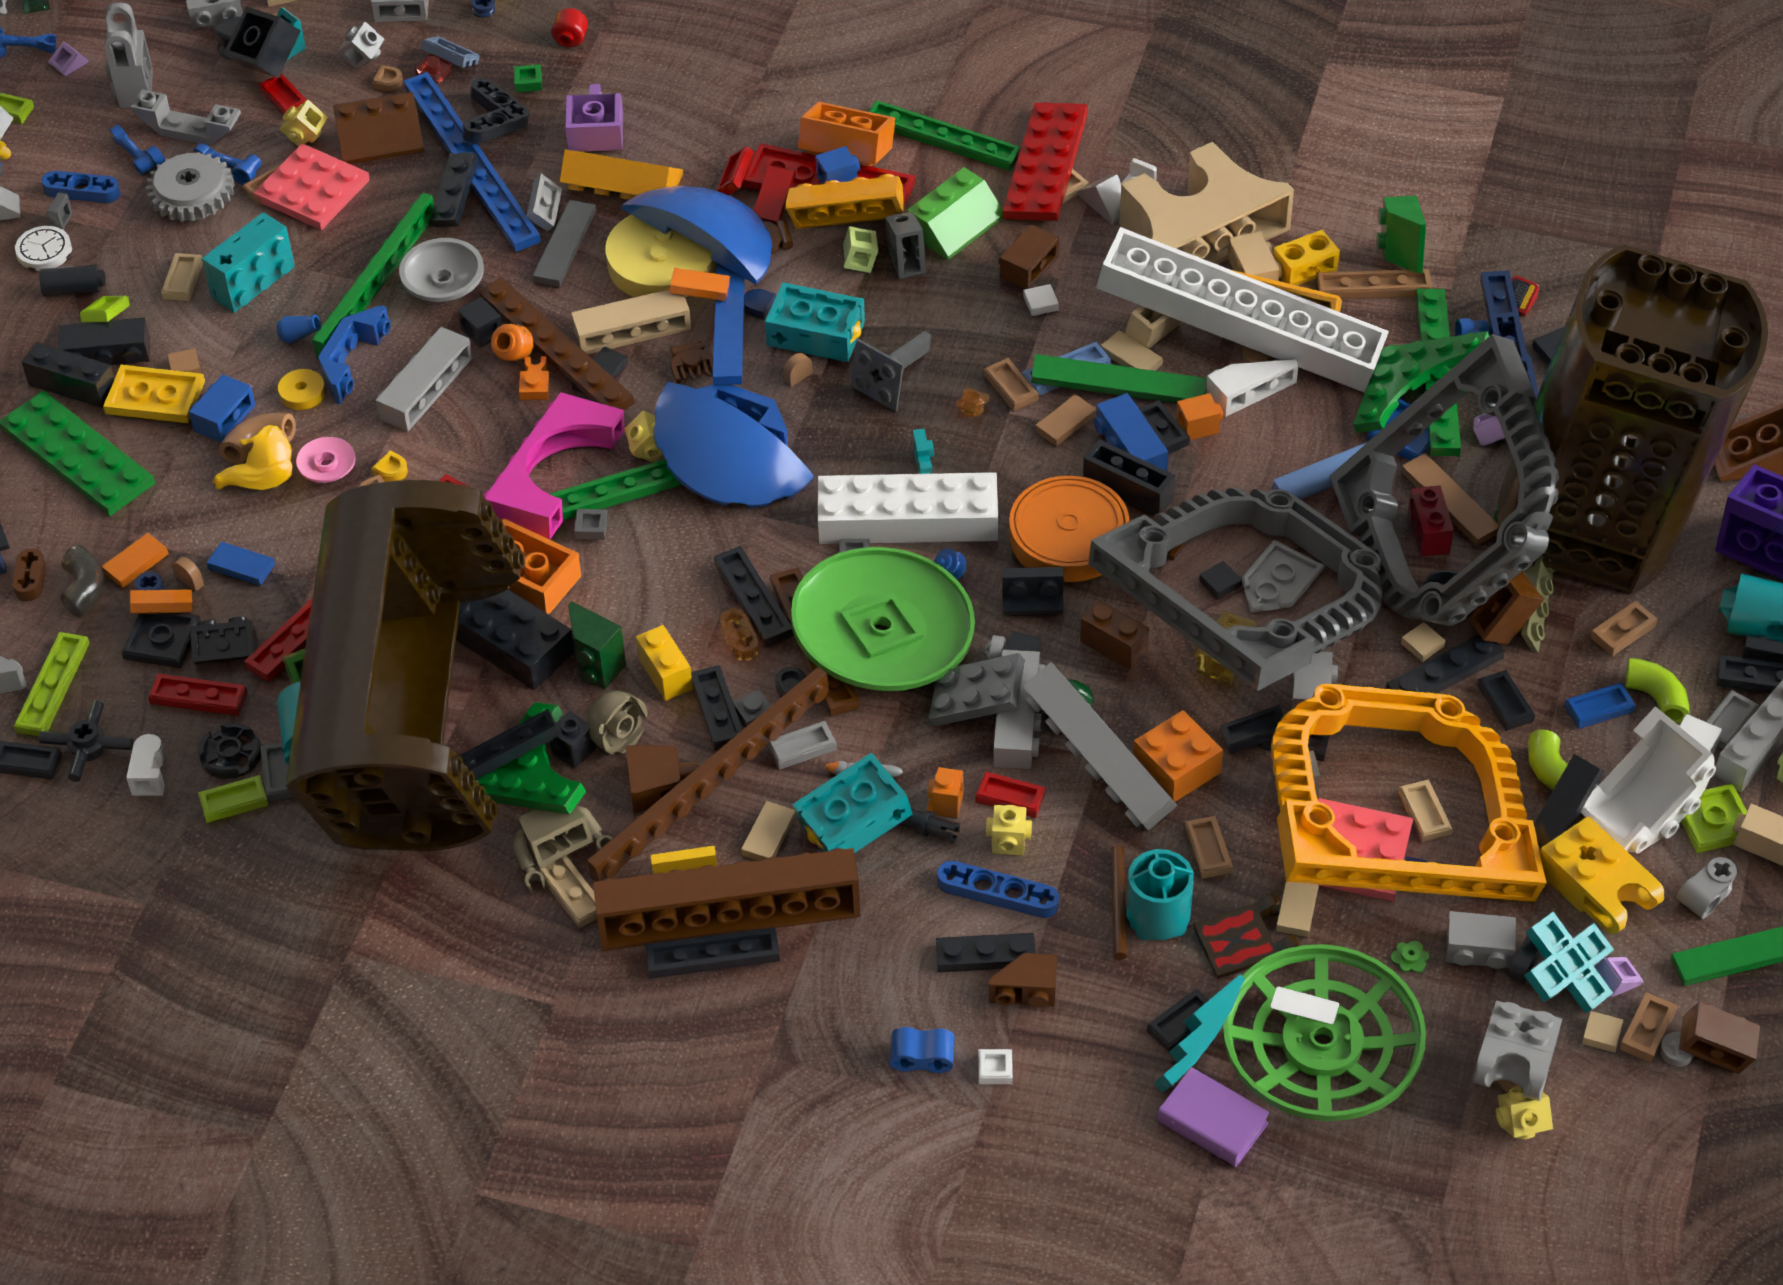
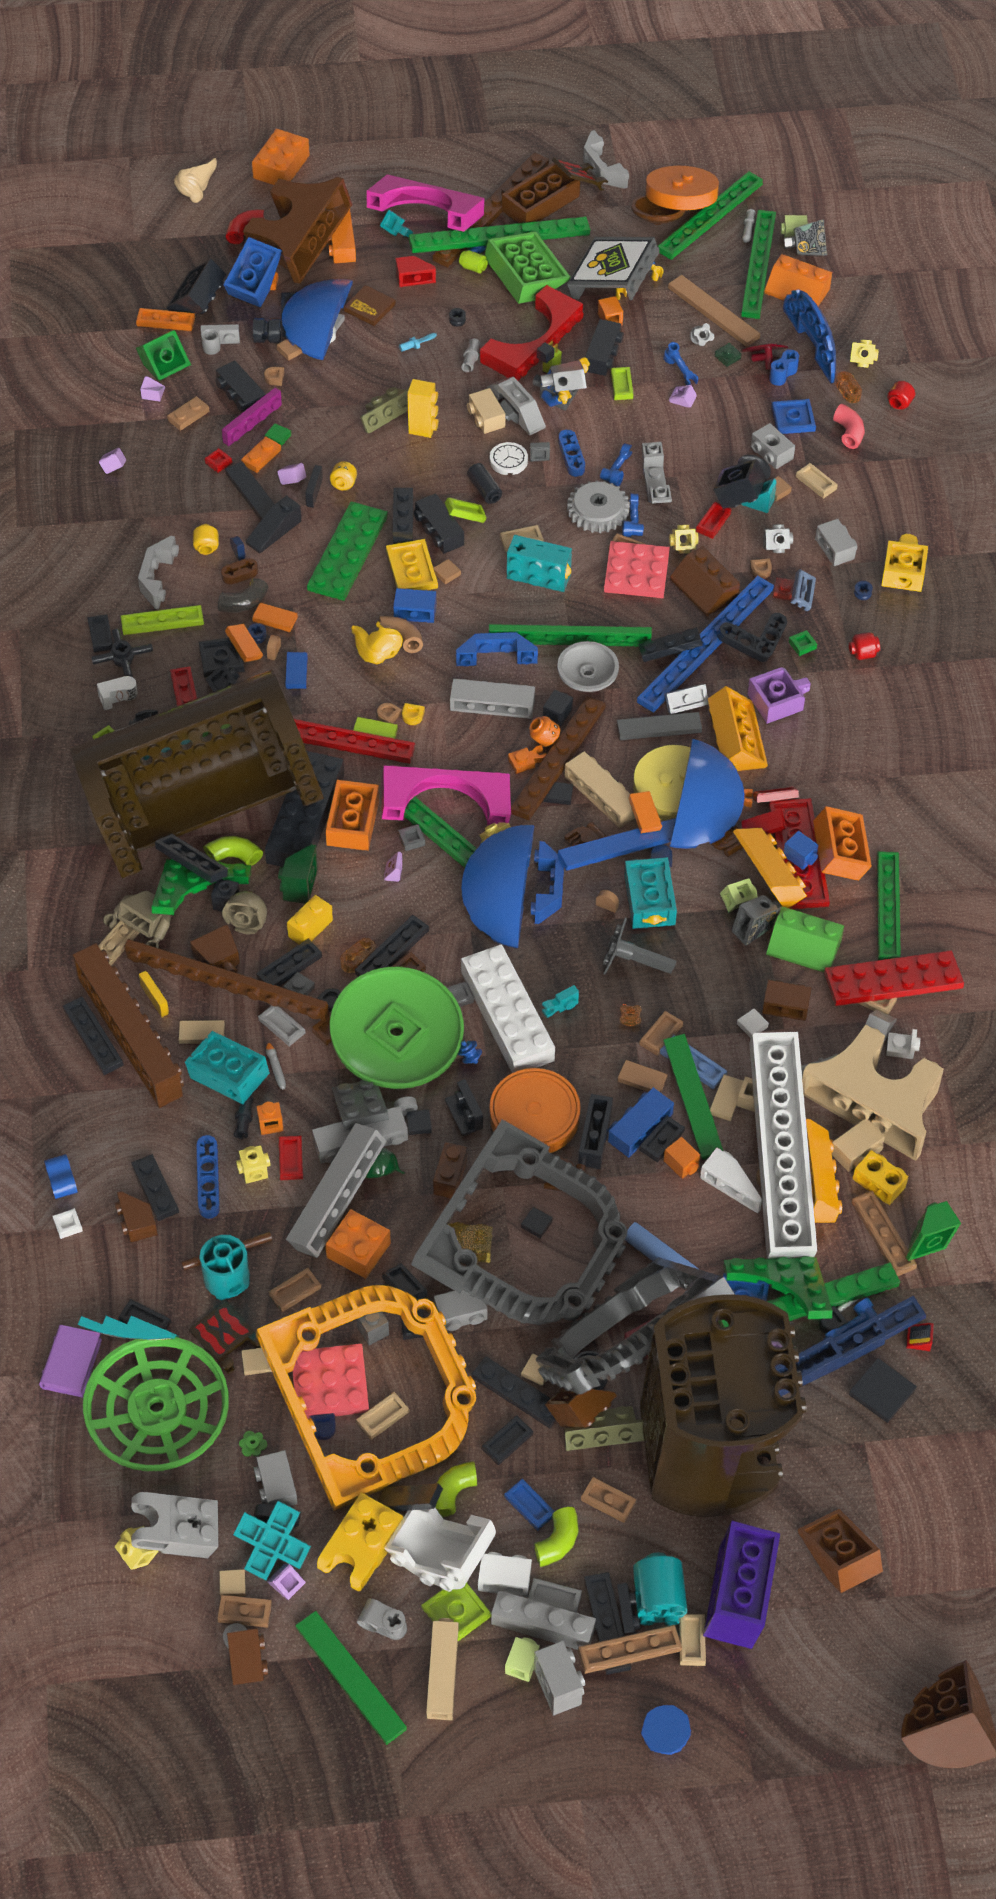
camera: 65 degrees right, 5 degrees up
light grey brick [104,3,153,108] -> none
blue cone [276,315,321,344] -> none
yellow piece [278,369,326,410] -> none
bright pink dish [296,437,355,483] -> none
light grey tile [1241,540,1325,613] -> none
white sticker [1271,987,1339,1024] -> none
none -> lime cylinder [203,836,263,866]
none -> lavender slope [384,852,403,882]

